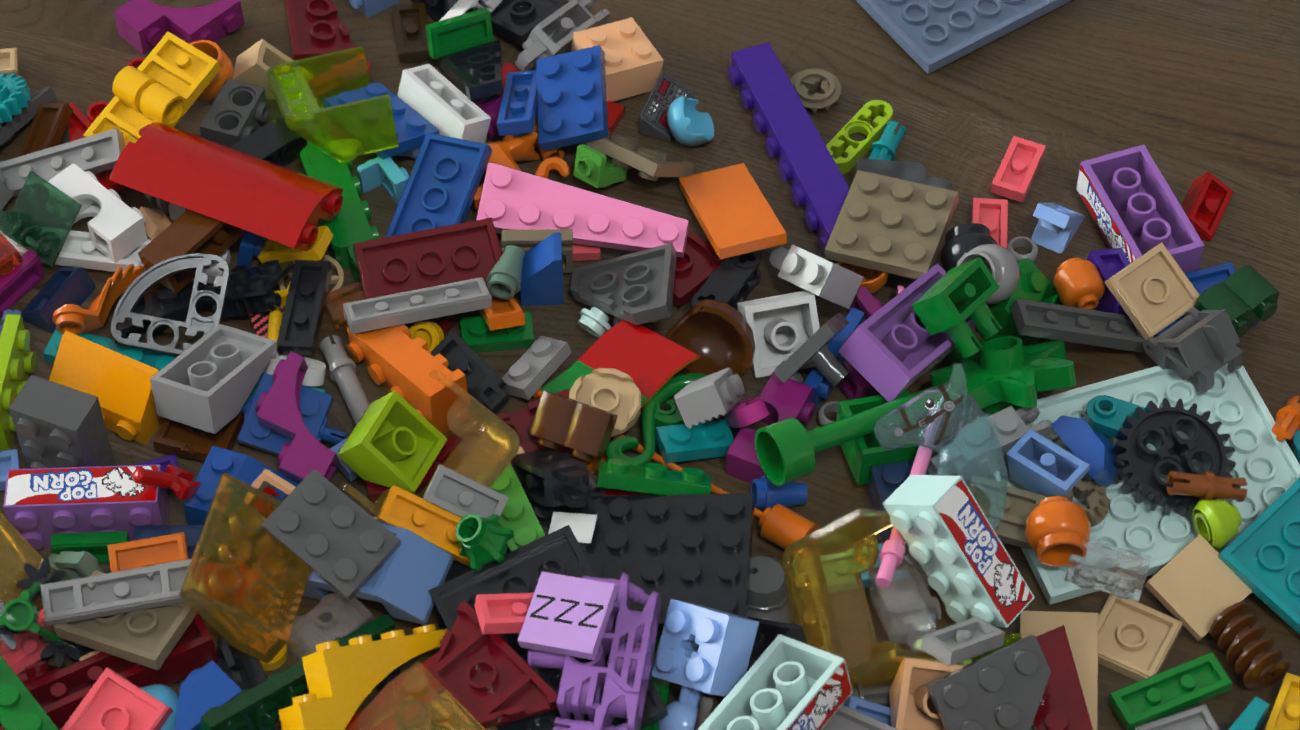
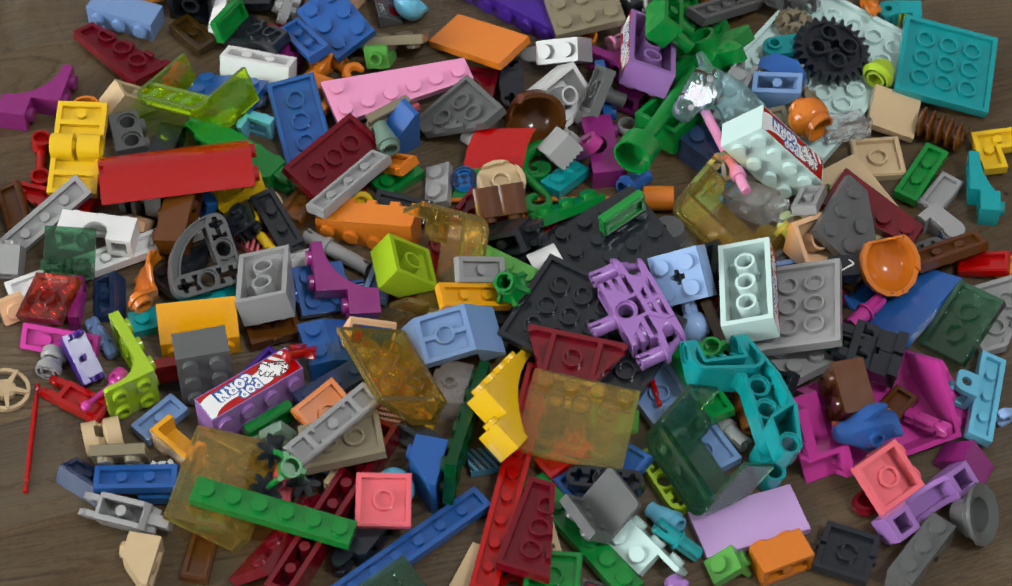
camera: 35 degrees left, 0 degrees up
dark grey plate [261,468,401,601] -> none
coral plate [474,593,534,634] -> none
lavender tile [517,572,618,660] -> none
light aqua plate [577,307,612,338] -> none
dark orange pin [1166,471,1247,502] -> none
none -> clear blue tile [452,166,477,192]
none -> green tile [598,189,646,236]
none -> dark tan gear [775,6,812,35]

